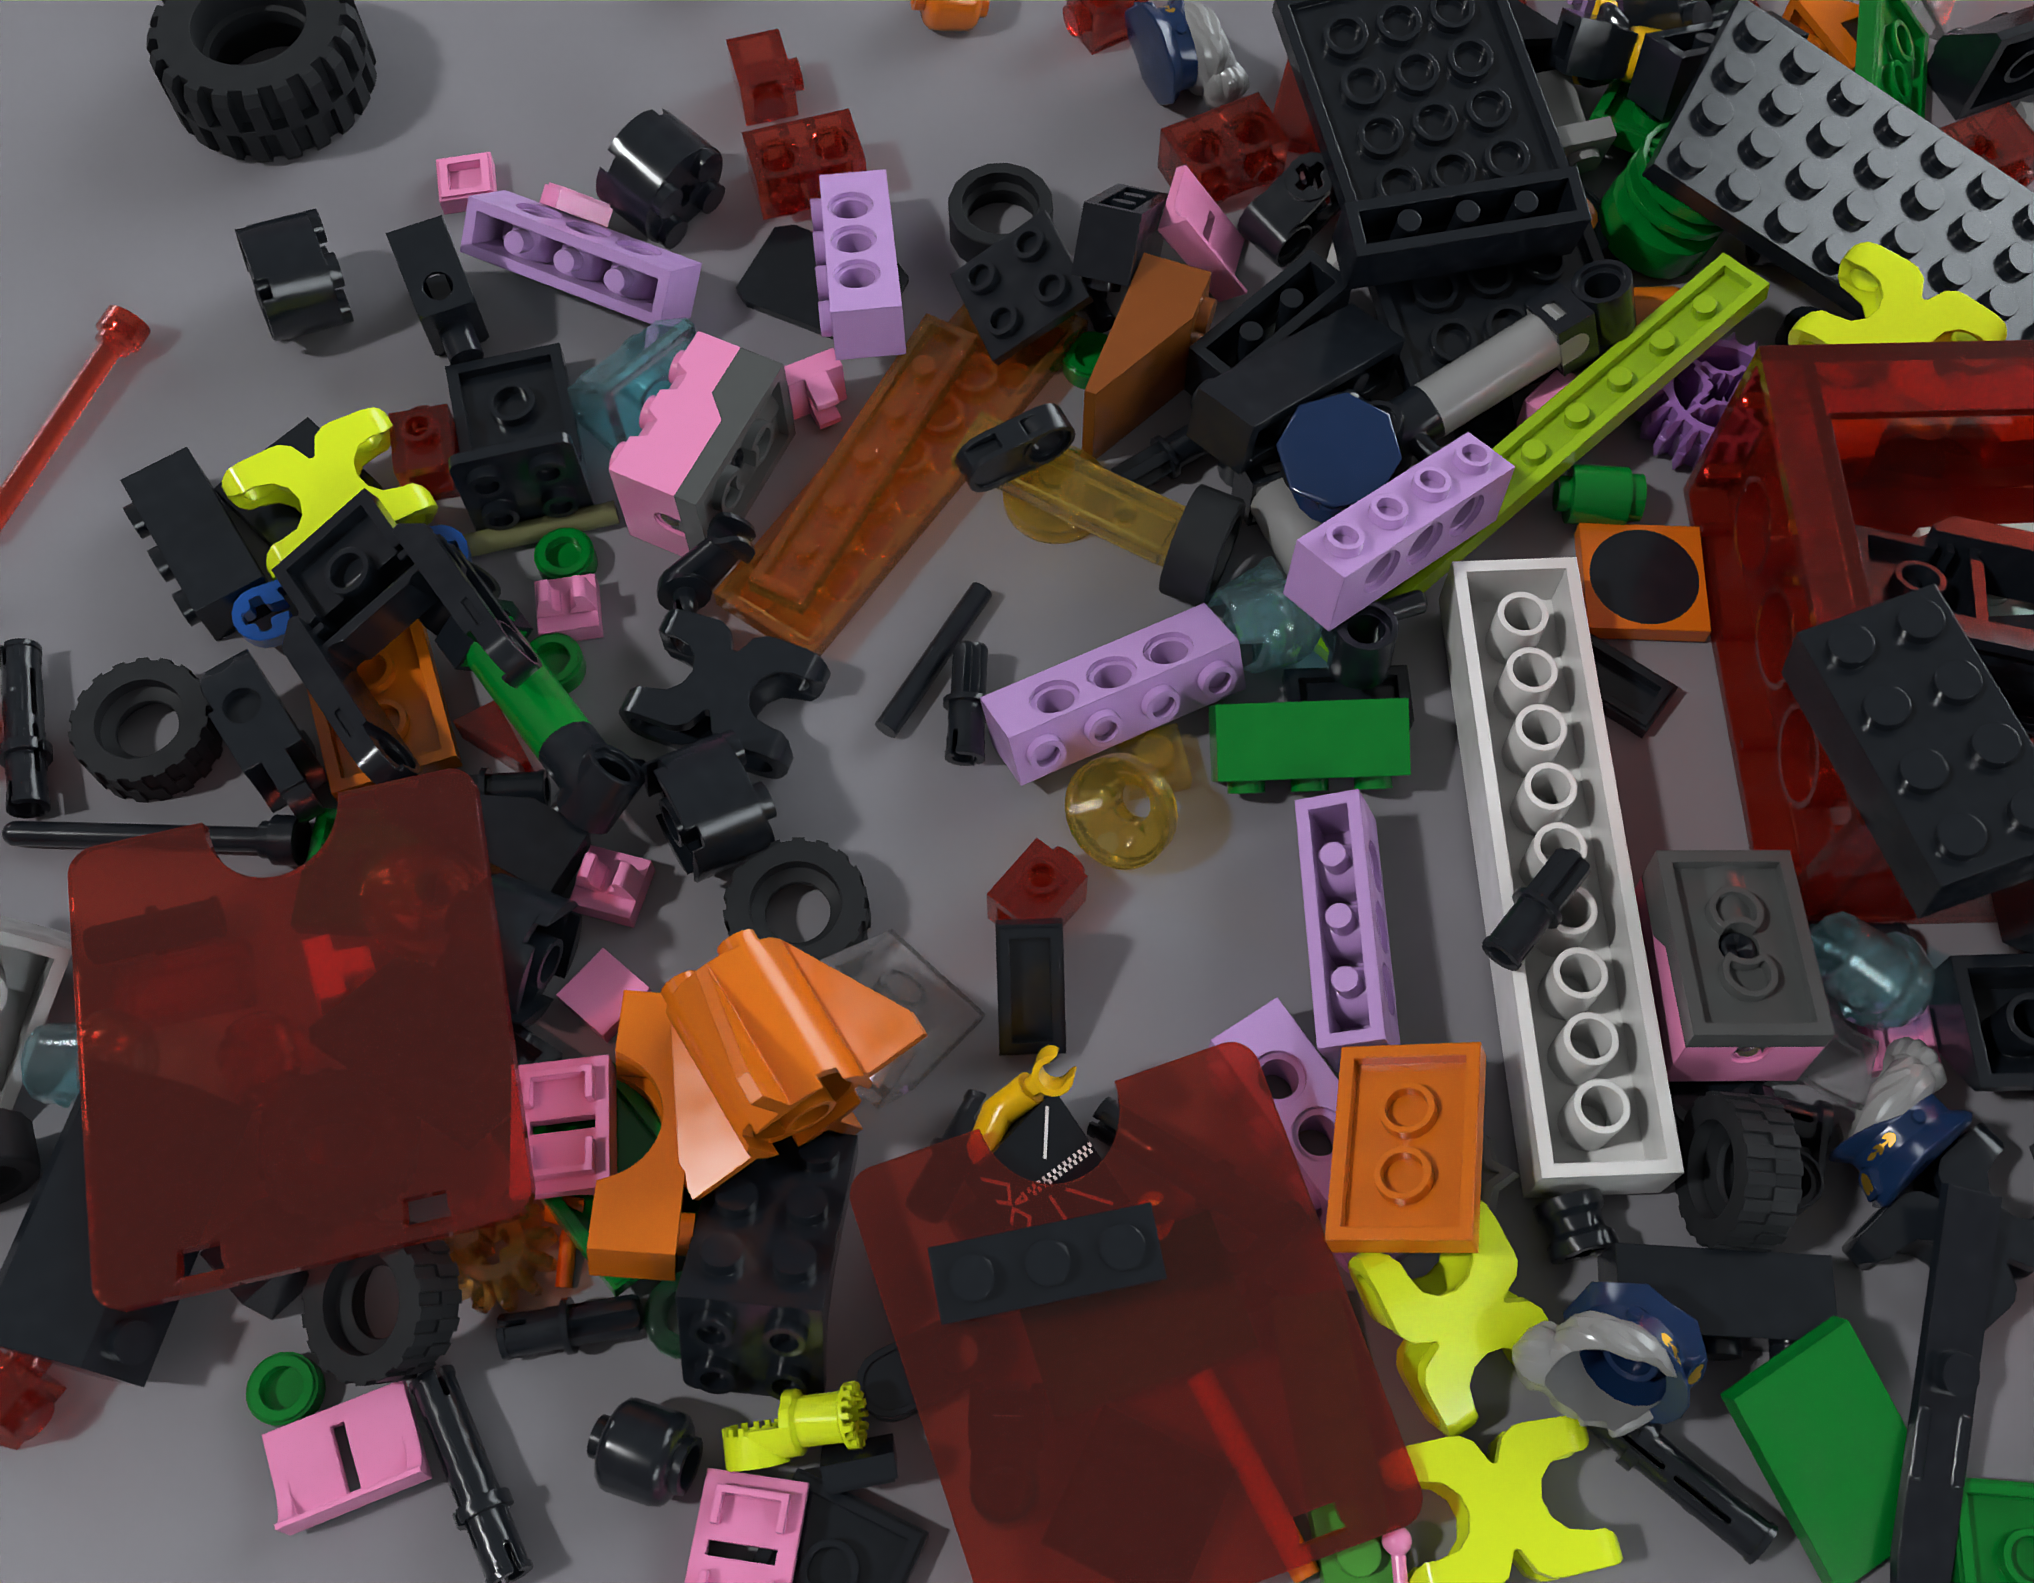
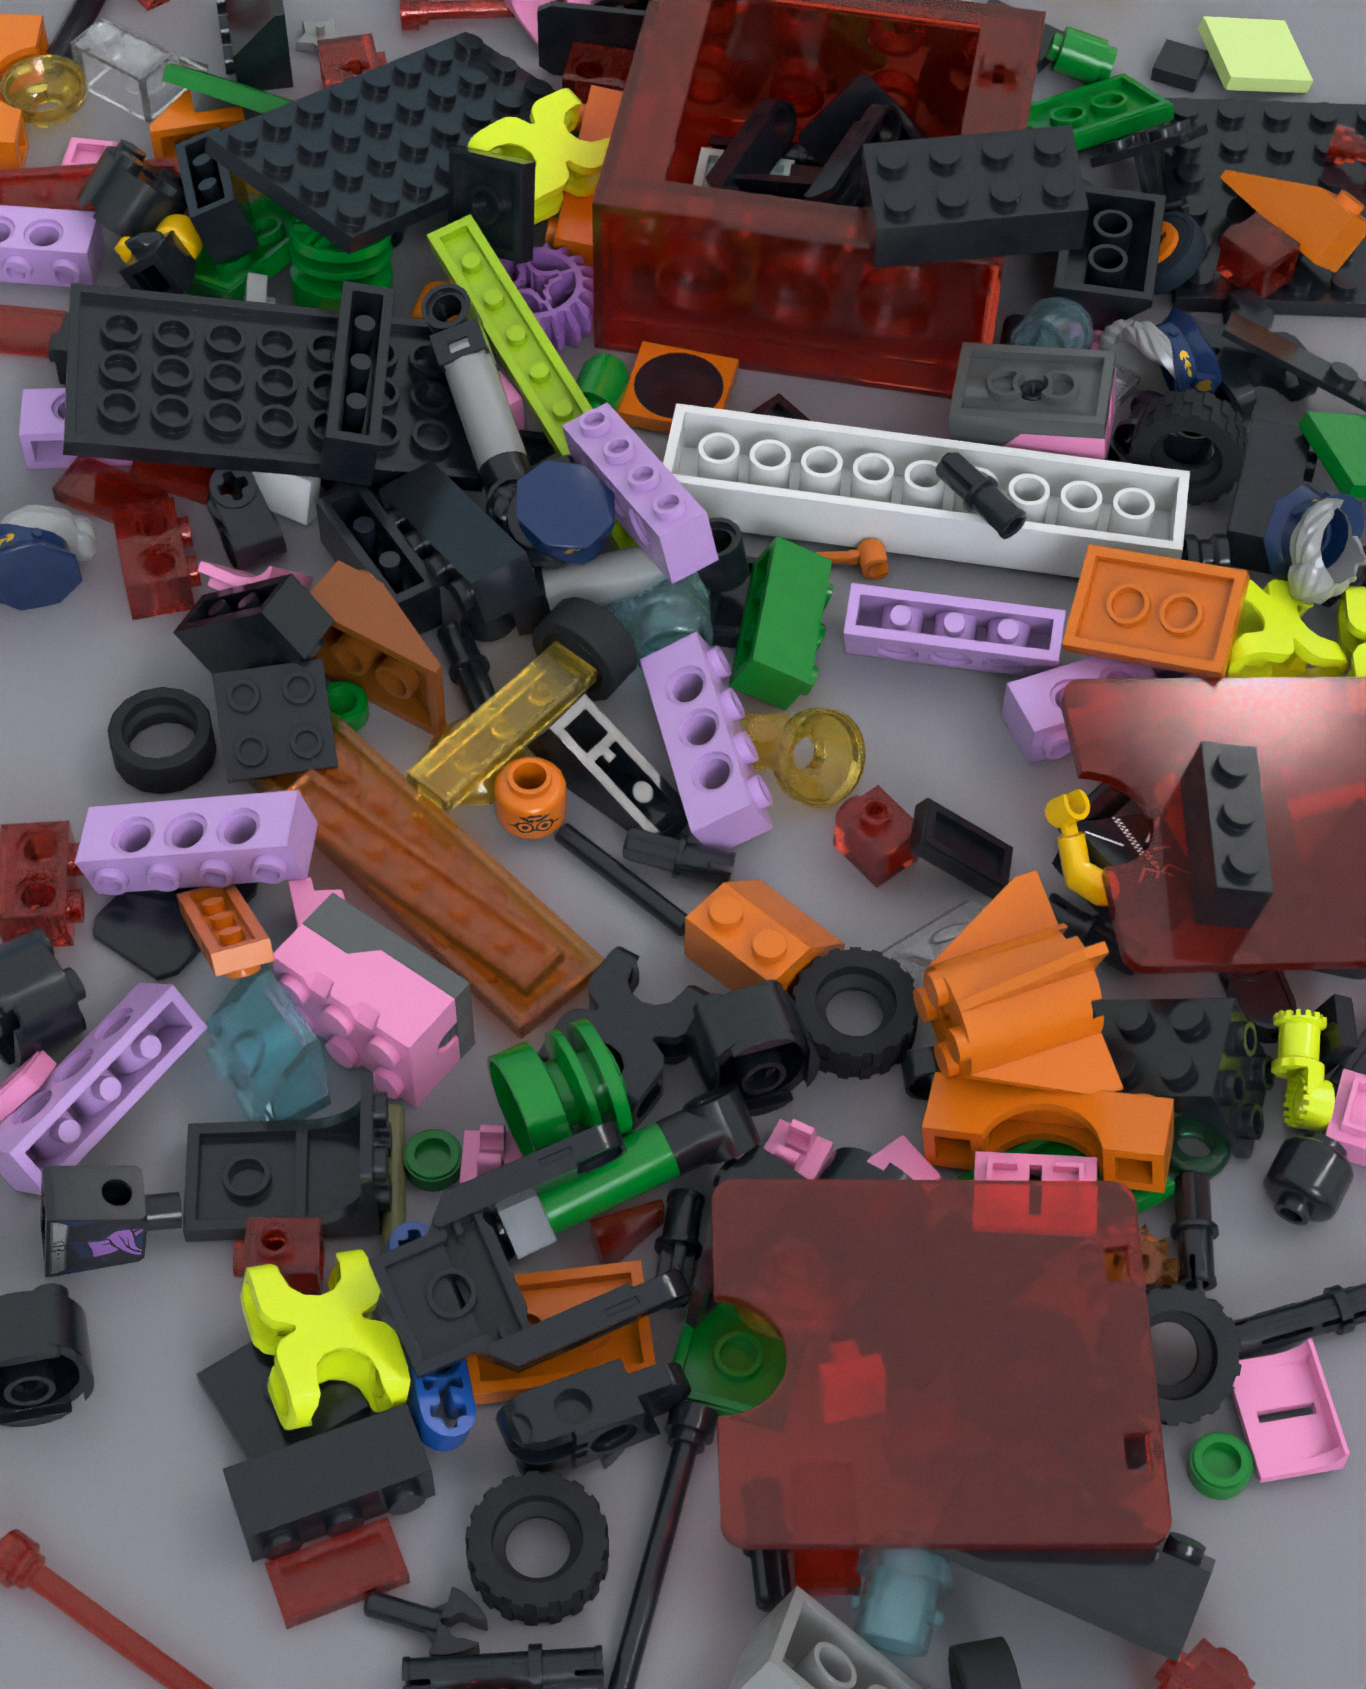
camera: 80 degrees left, 10 degrees down
black piece [656,512,756,613] -> none
black piece [955,403,1076,492] -> none
none -> orange plate [176,884,275,979]
none -> clear red tile [265,1517,410,1629]
none -> black bar [363,1587,488,1657]
none -> black tile [448,145,535,264]
none -> green wheel [487,1017,633,1157]
none -> orange head [494,757,567,839]
none -> black slope [527,694,688,838]
none -> orange slope [684,879,845,997]
none -> orange hand [815,538,889,580]

